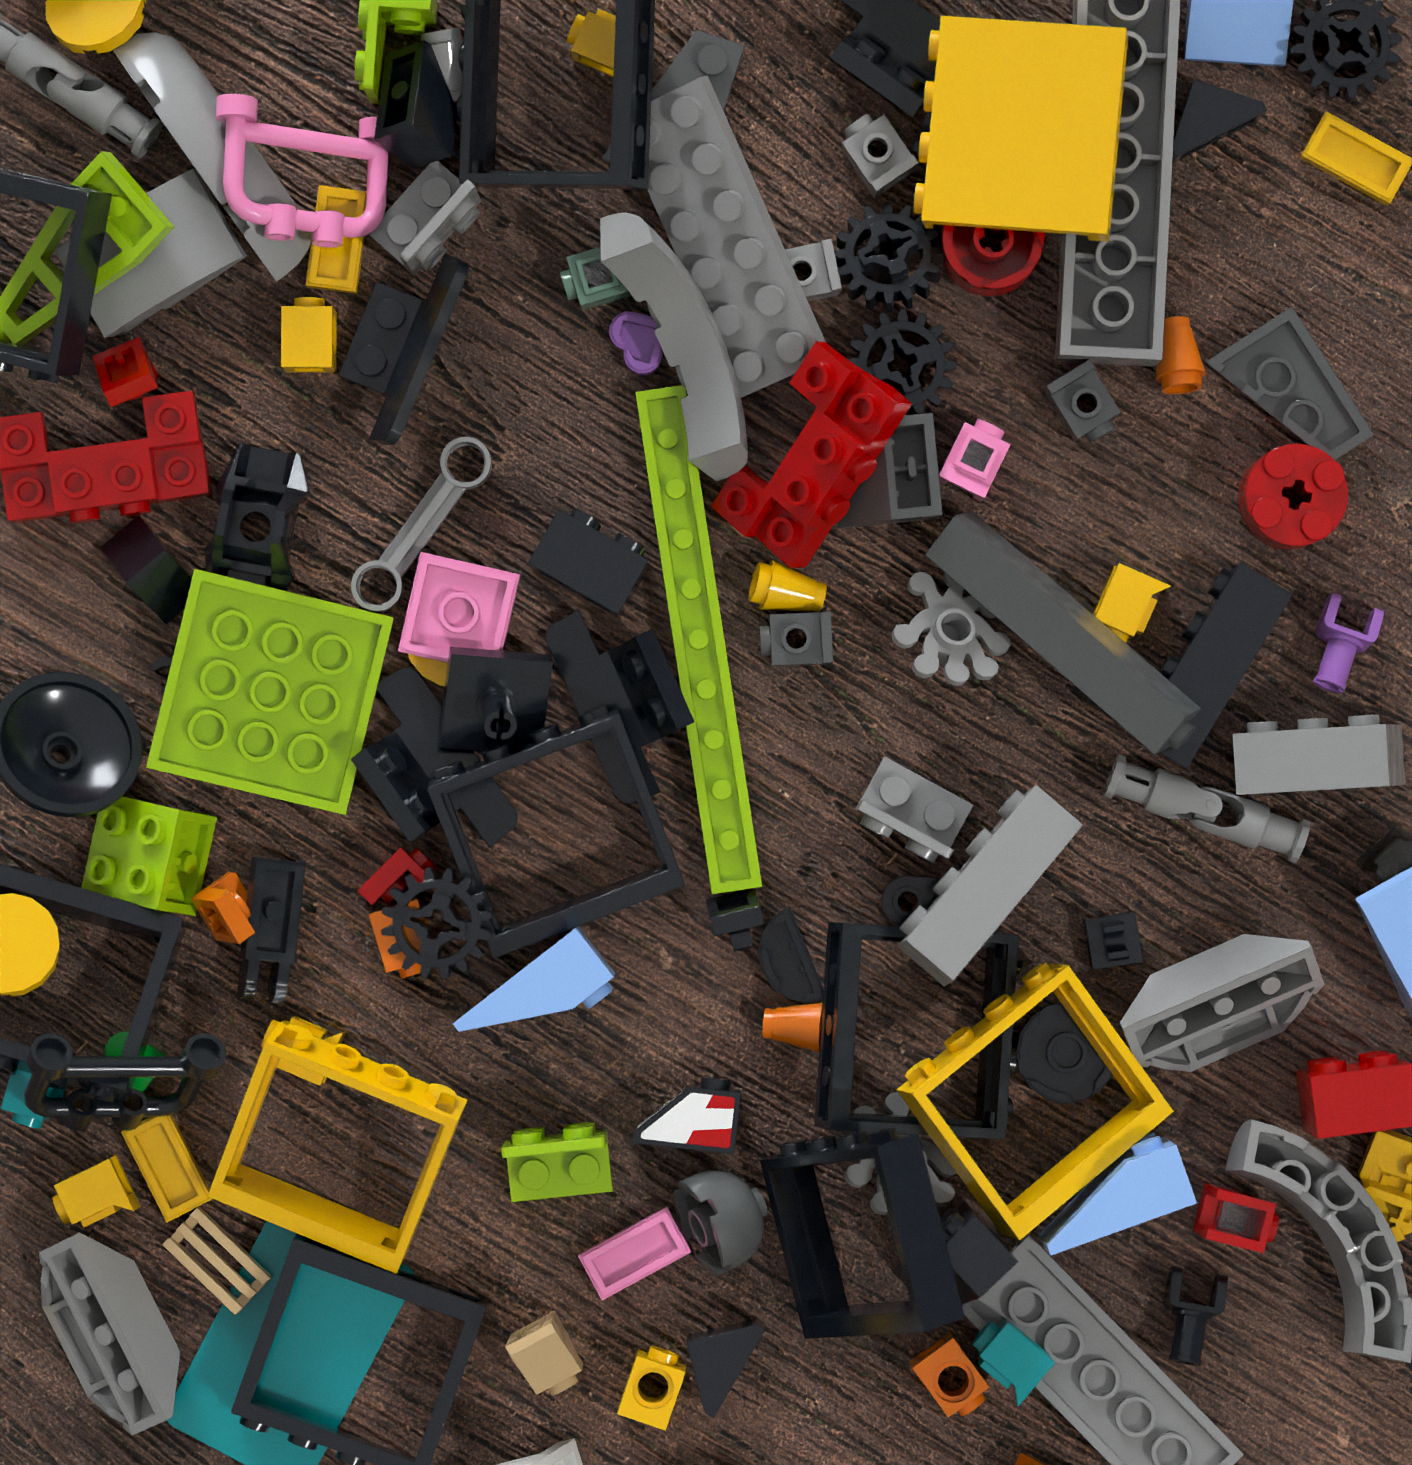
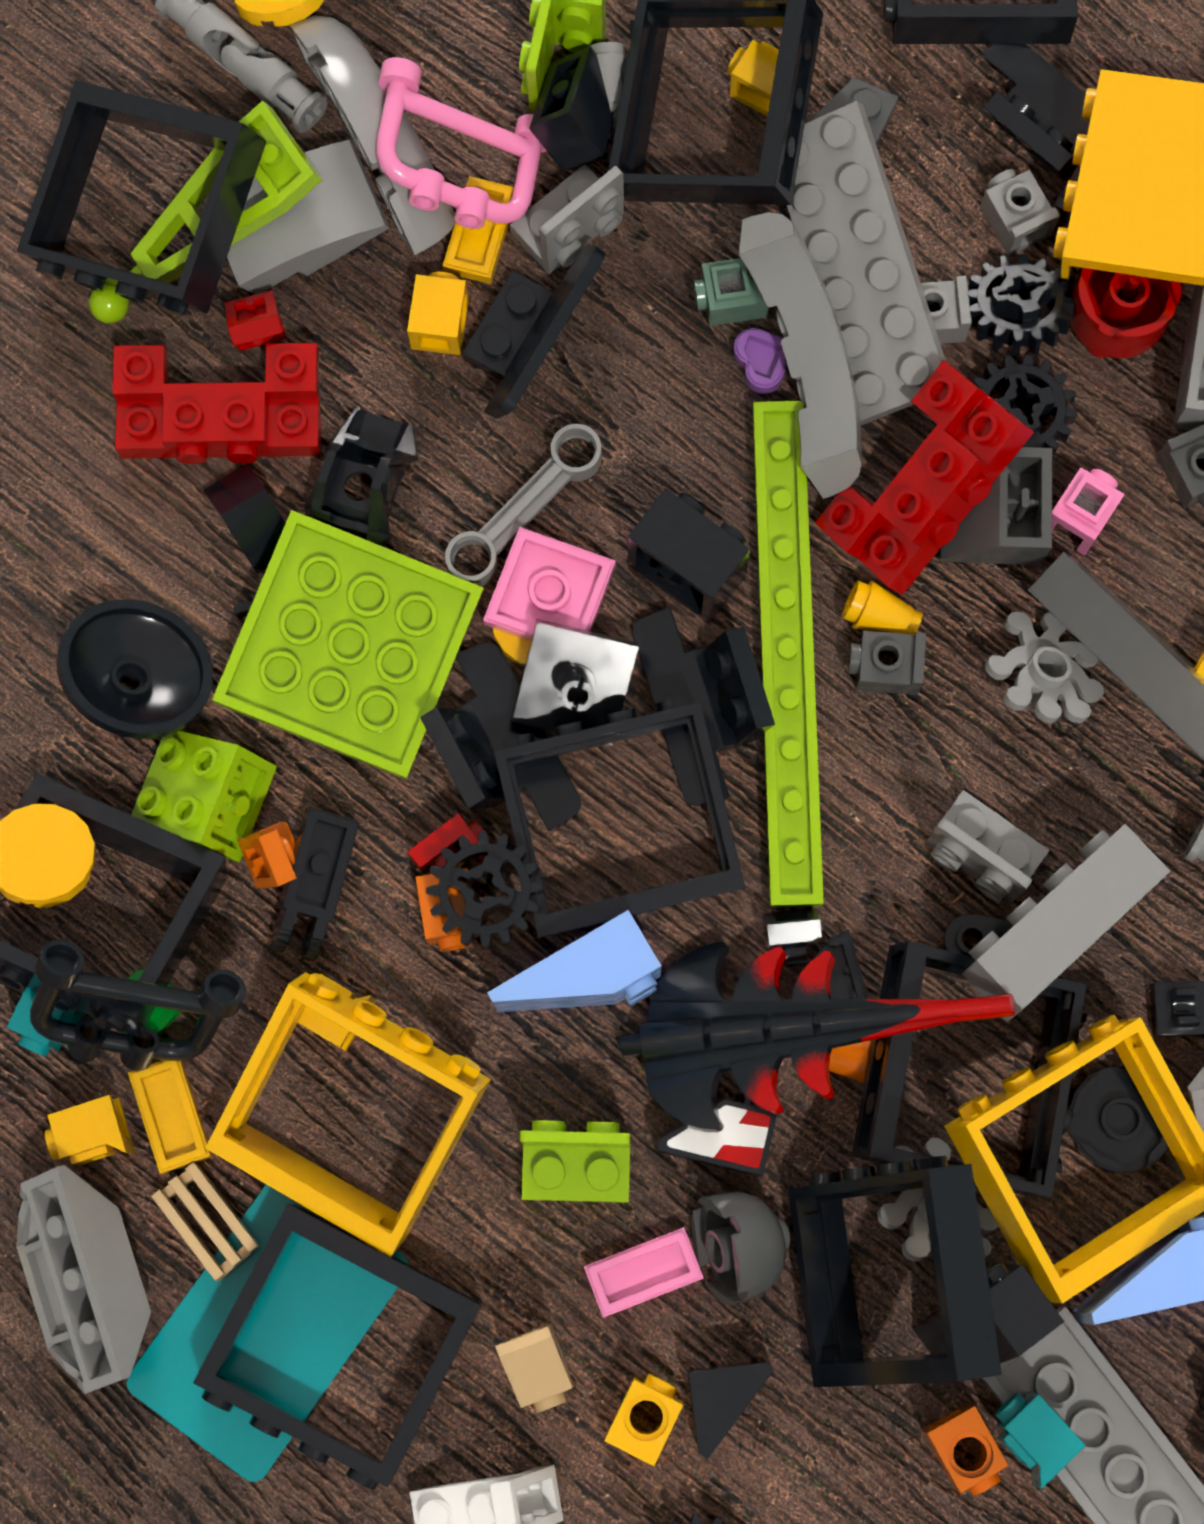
camera: 10 degrees right, 10 degrees down
none -> black animal [619,942,1016,1132]

